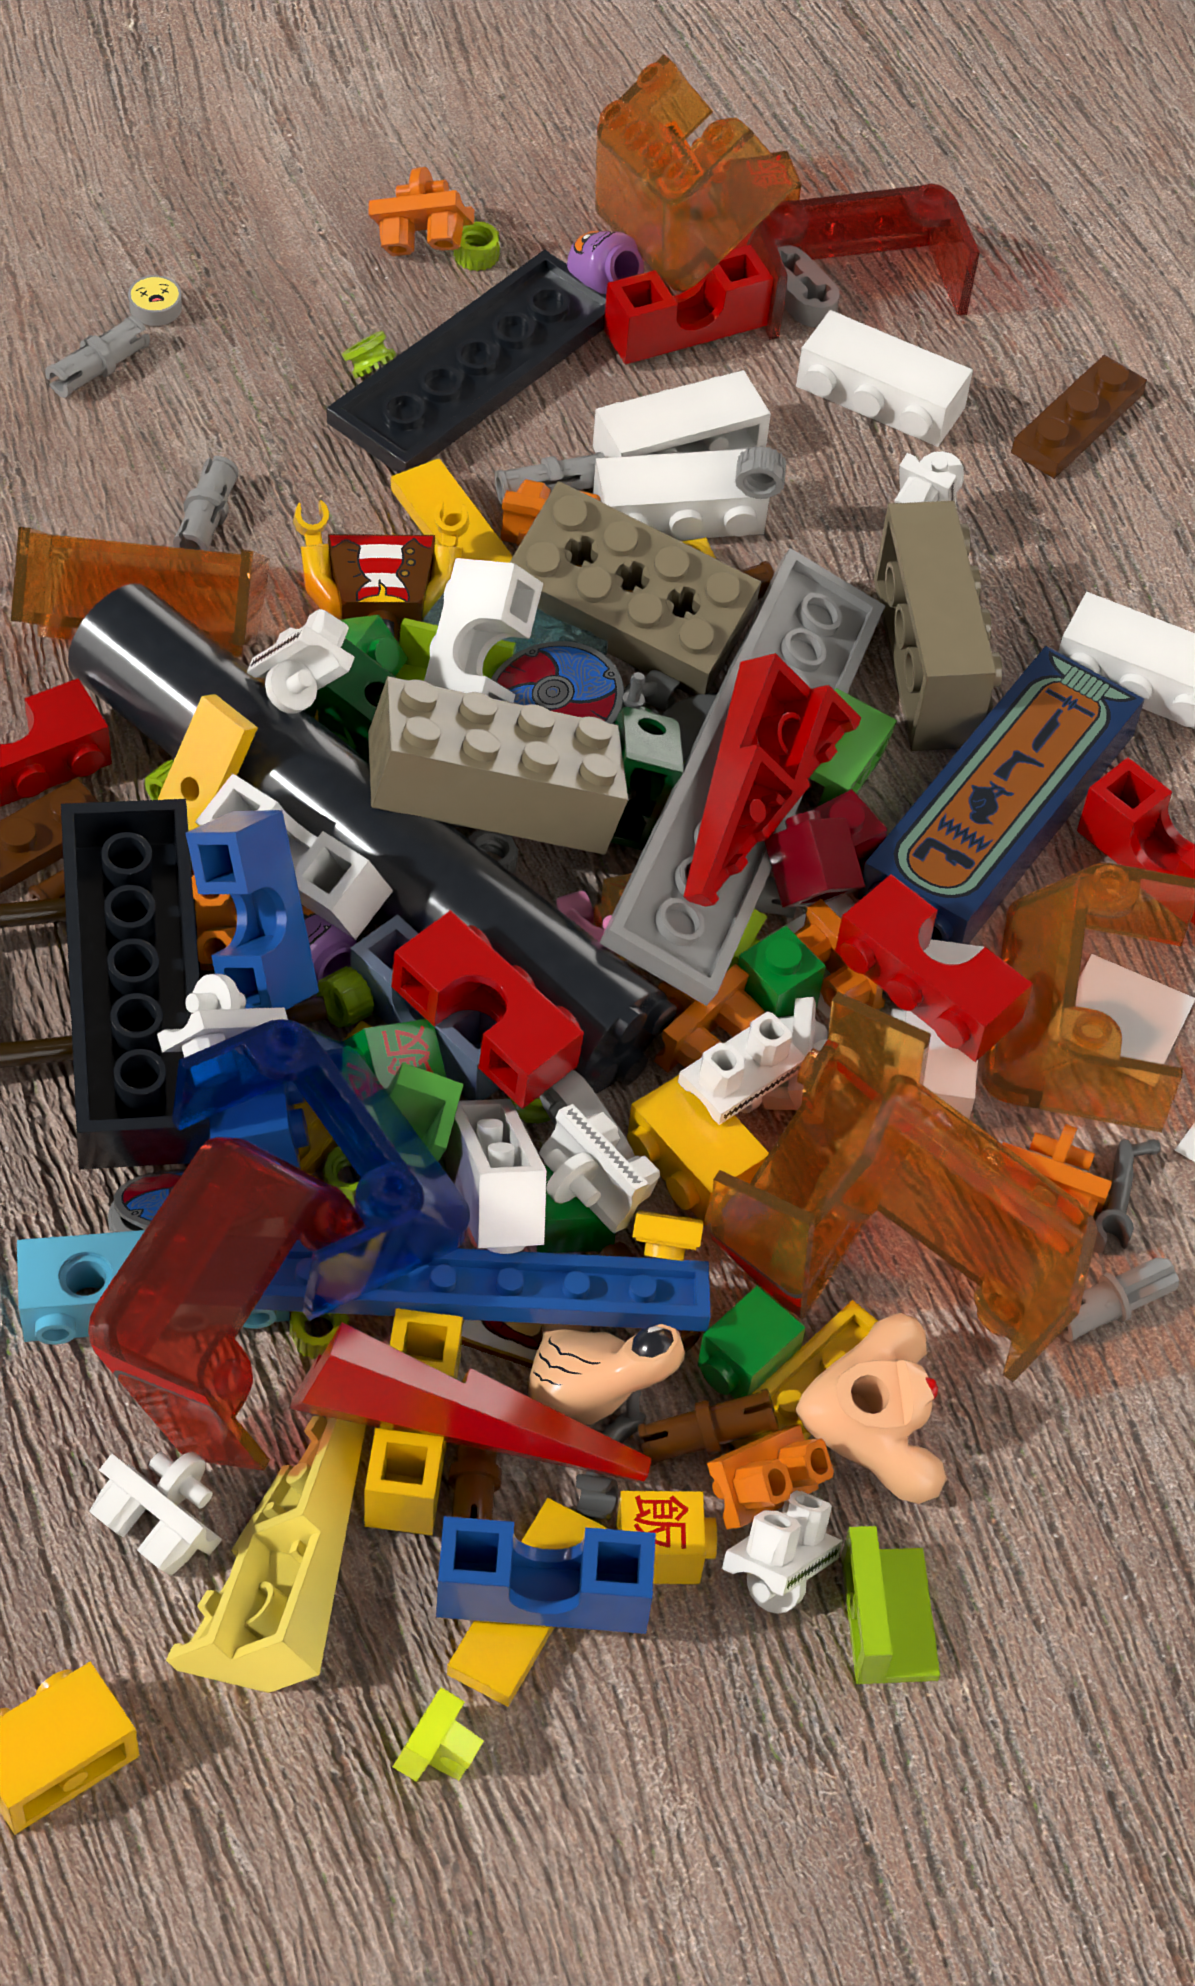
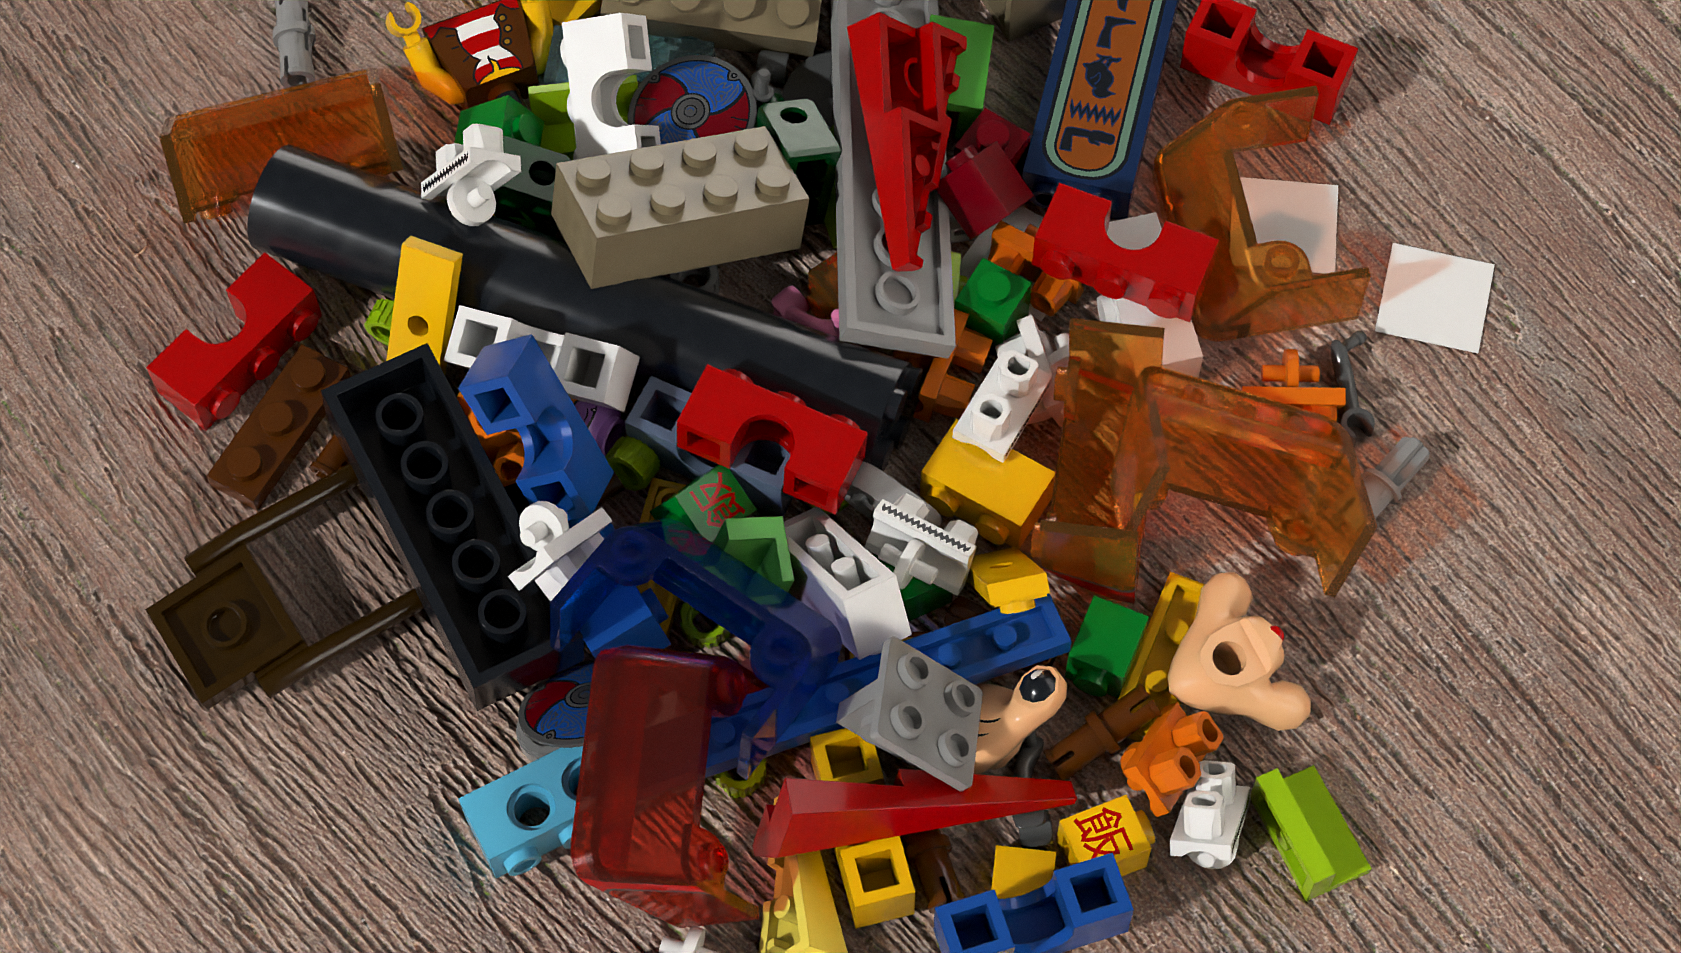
camera: 15 degrees left, 10 degrees up
none -> light grey bracket [836,636,983,791]

